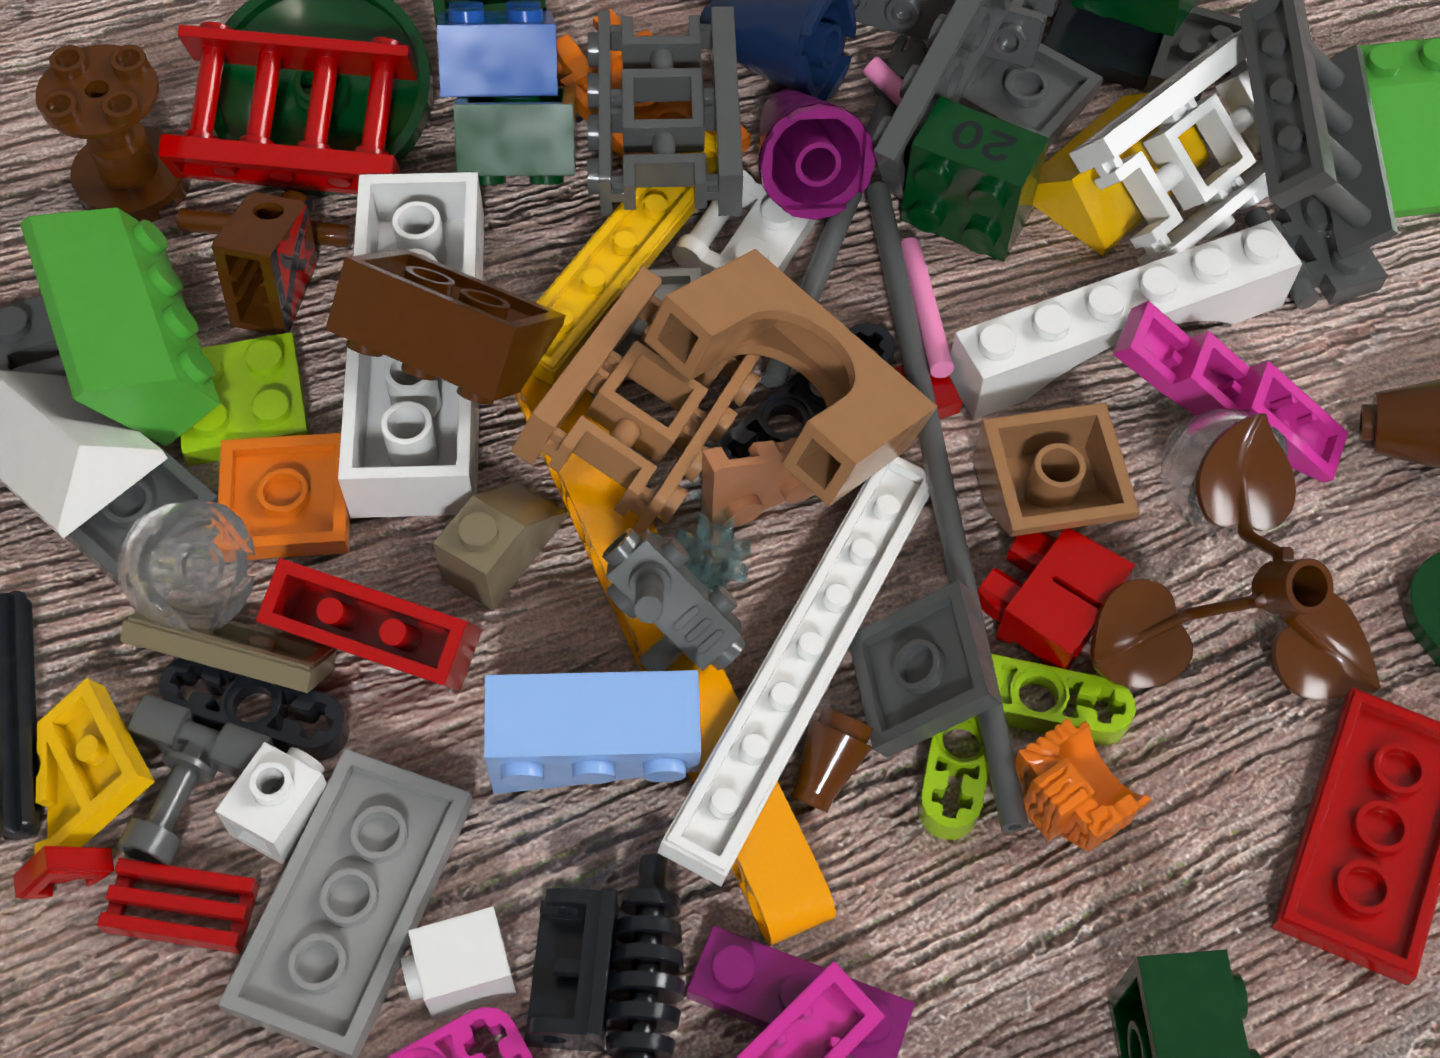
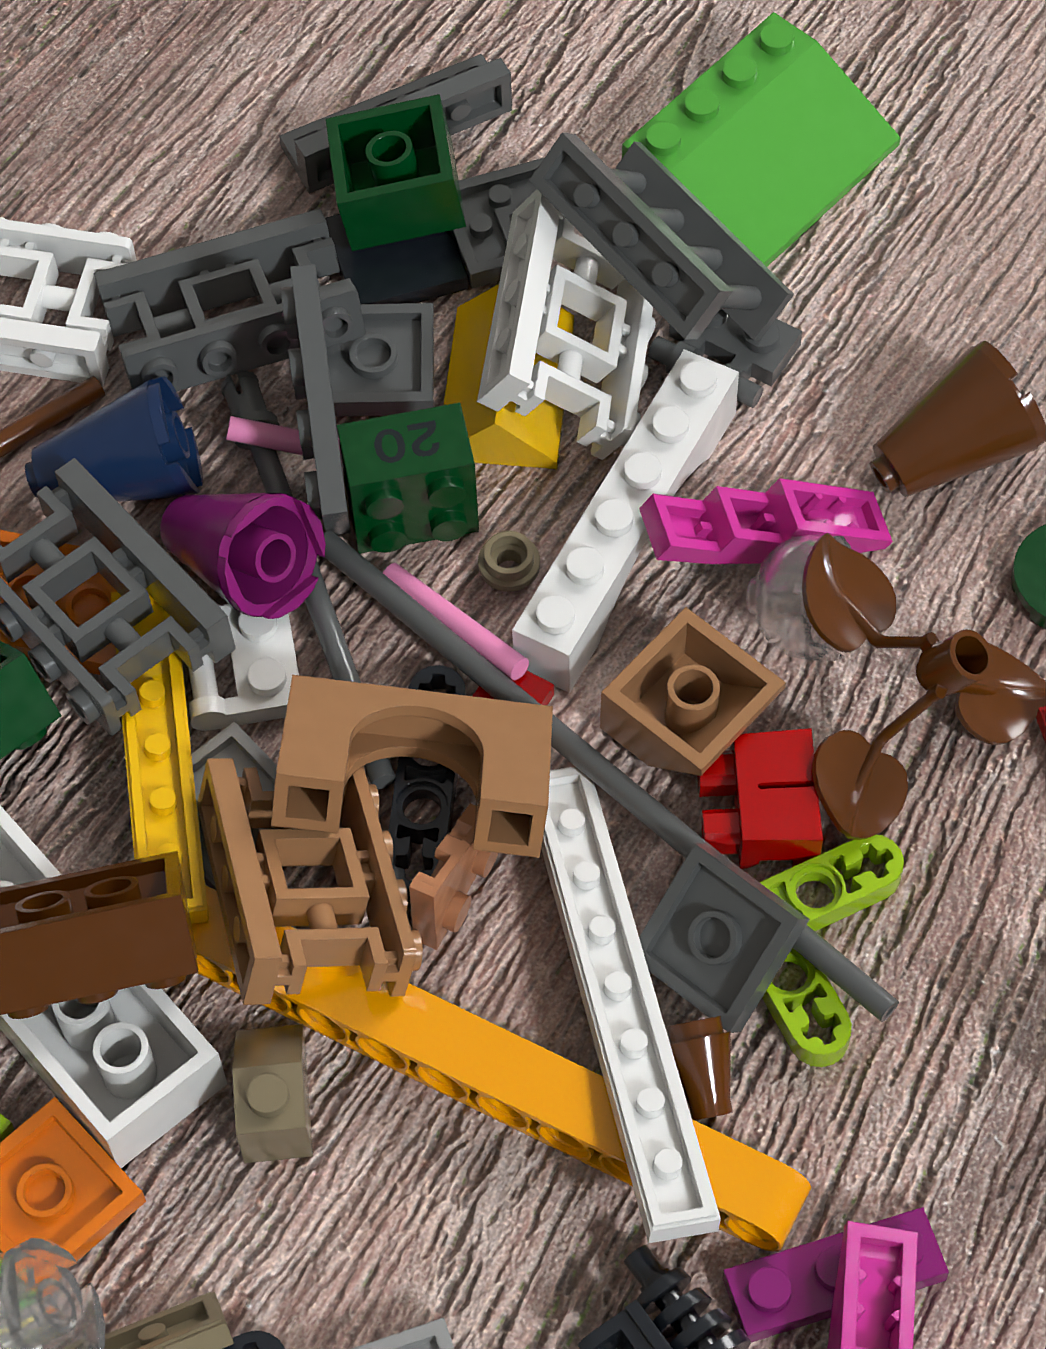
camera: 35 degrees left, 0 degrees up
red brick [256,558,483,691] -> none
light blue wedge [484,670,701,794] -> none
dark grey piece [602,528,746,671] -> none
clear light blue gear [676,514,752,591] -> none
orange hair [1015,719,1151,852] -> none
none -> dark tan plate [478,531,540,592]

